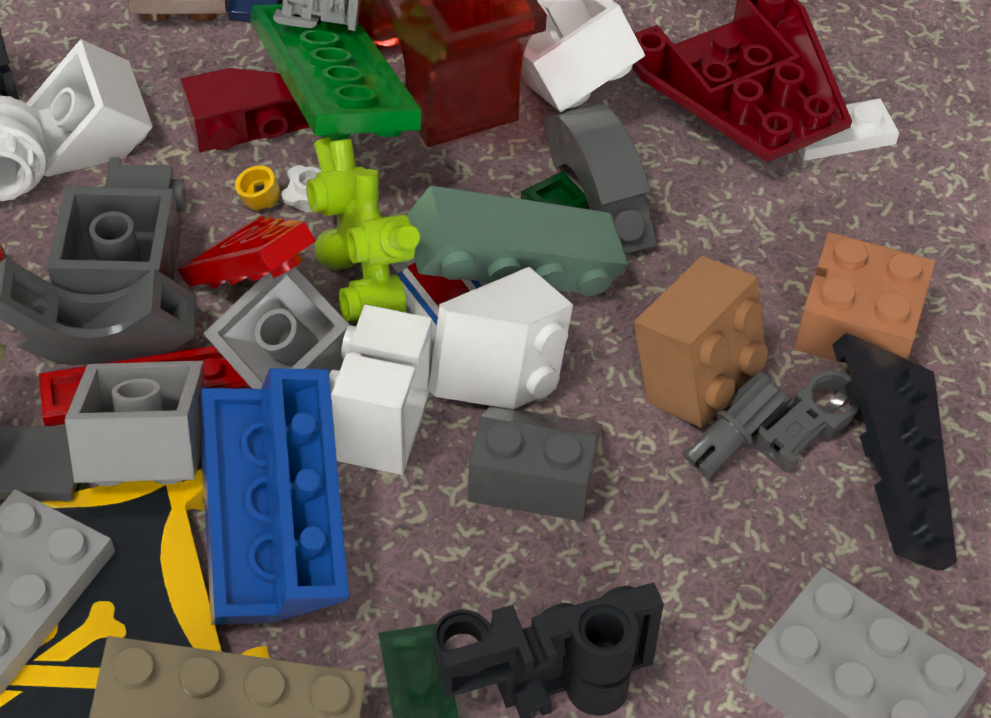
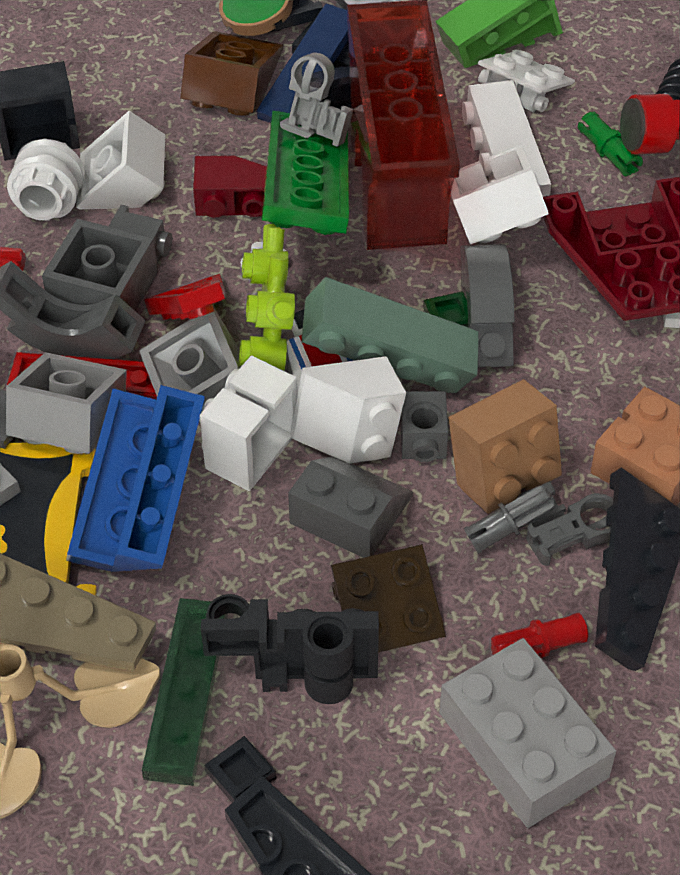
camera: 20 degrees right, 0 degrees up
yellow hinge [235,165,280,211] -> none
none -> dark brown hinge [331,544,446,653]
none -> dark grey brick [401,391,448,462]
none -> red axle [490,613,588,658]

